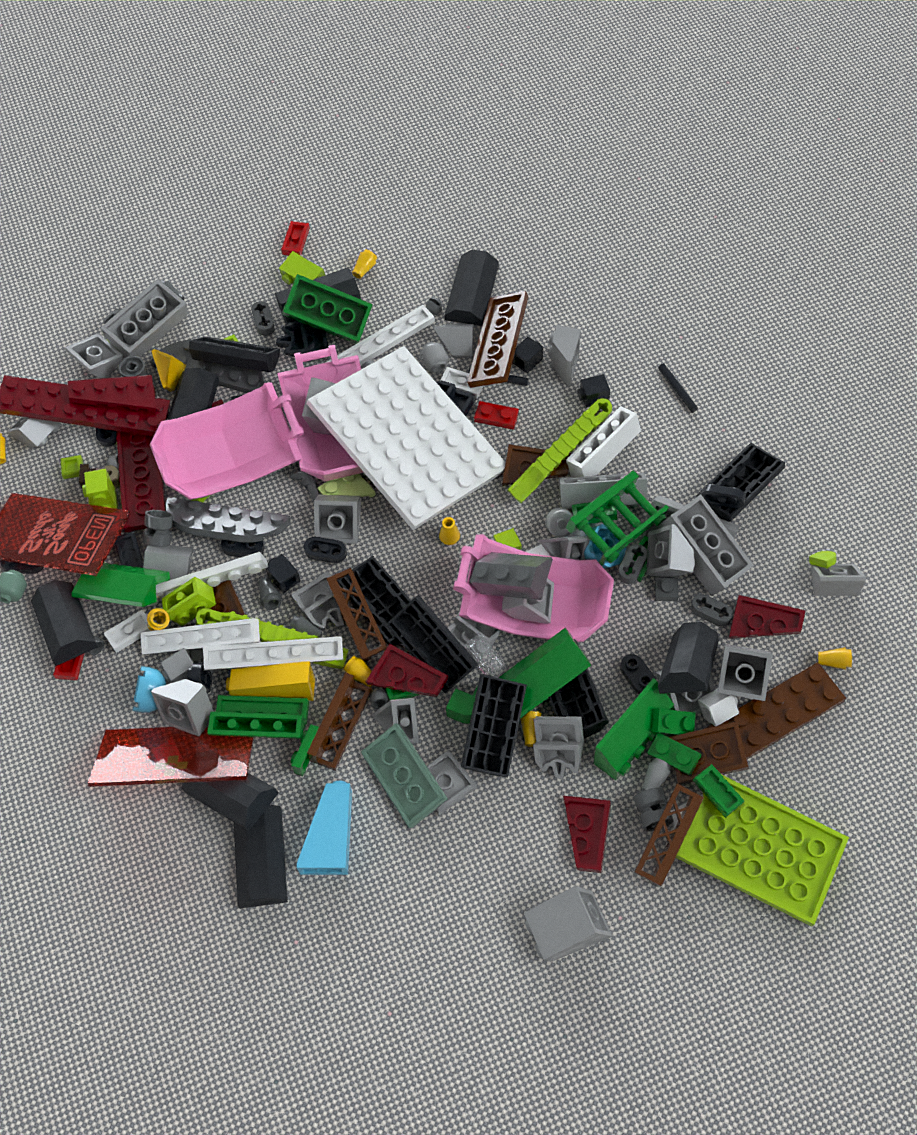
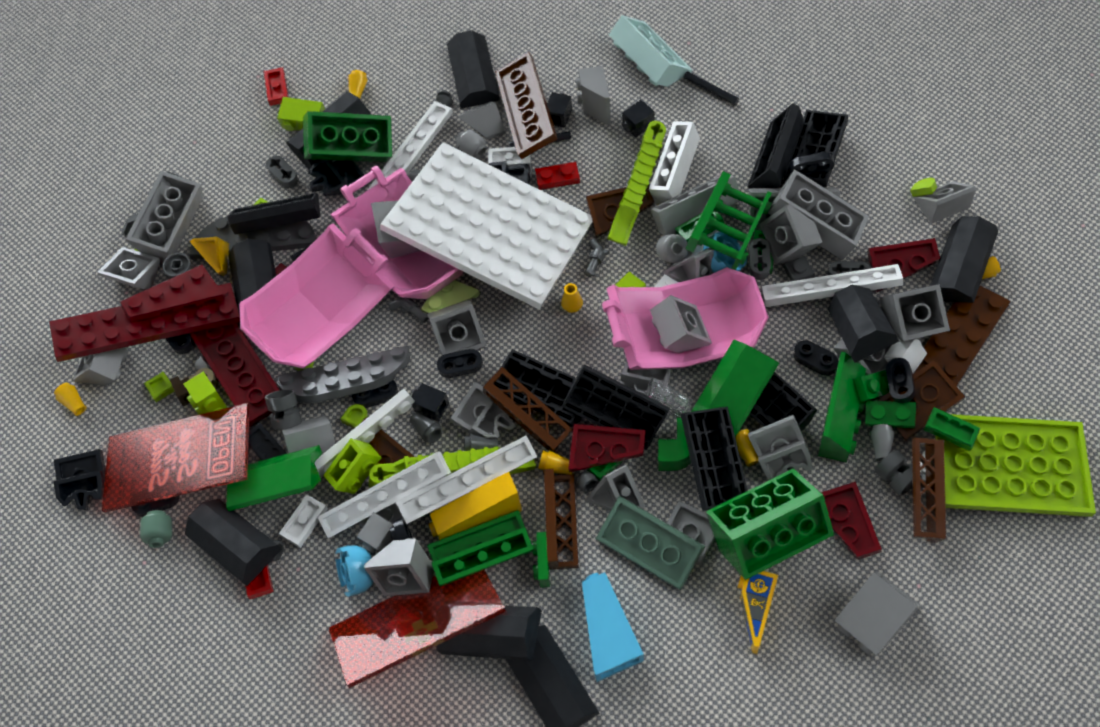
camera: 20 degrees left, 0 degrees up
yellow cone [147,608,170,631] -> none
dark grey slope [470,552,553,600] -> none
none -> lime tile [340,404,369,428]
none -> dark grey piece [584,238,610,277]
none -> light aqua slope [609,15,692,87]
none -> green brick [706,468,834,580]
none -> slope [737,571,778,654]
none -> black piece [747,103,803,188]
none -> white plate [762,264,903,307]
none -> black plate [886,358,916,404]
none -> black piece [930,216,998,303]

